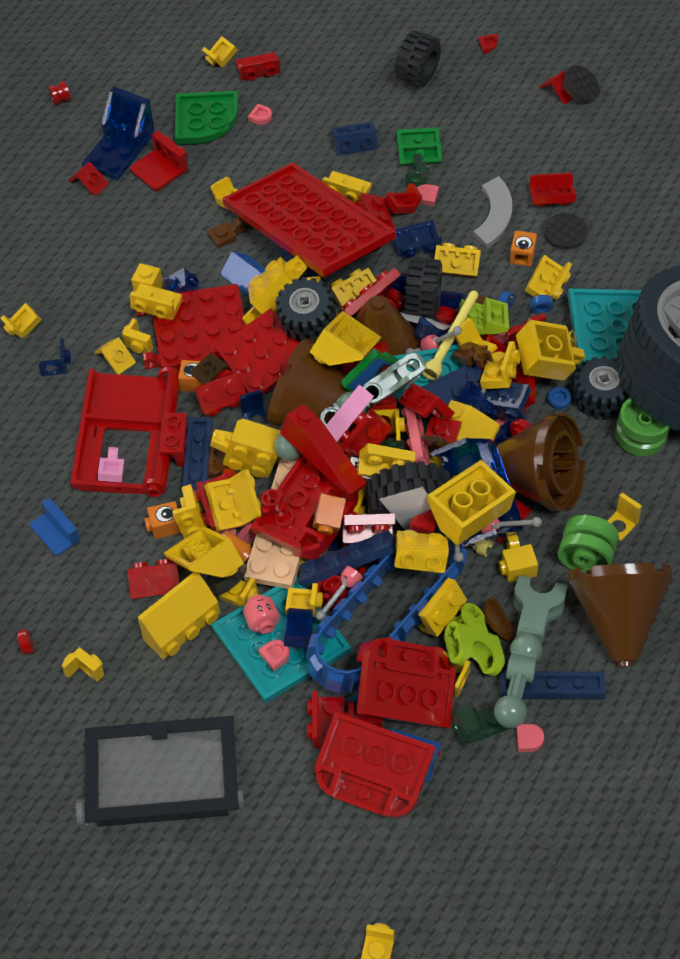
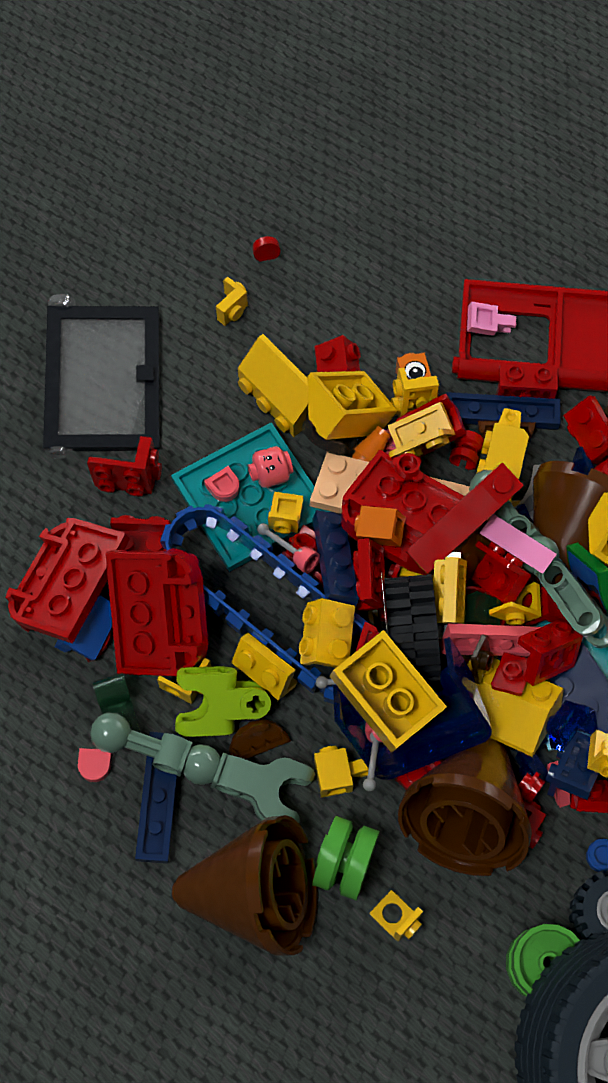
camera: 90 degrees right, 10 degrees up
blue panel [30,498,80,556] -> none
yellow bracket [219,577,259,607] -> none
clear blue bracket [284,608,313,648] -> none
none -> red bracket [87,436,162,496]

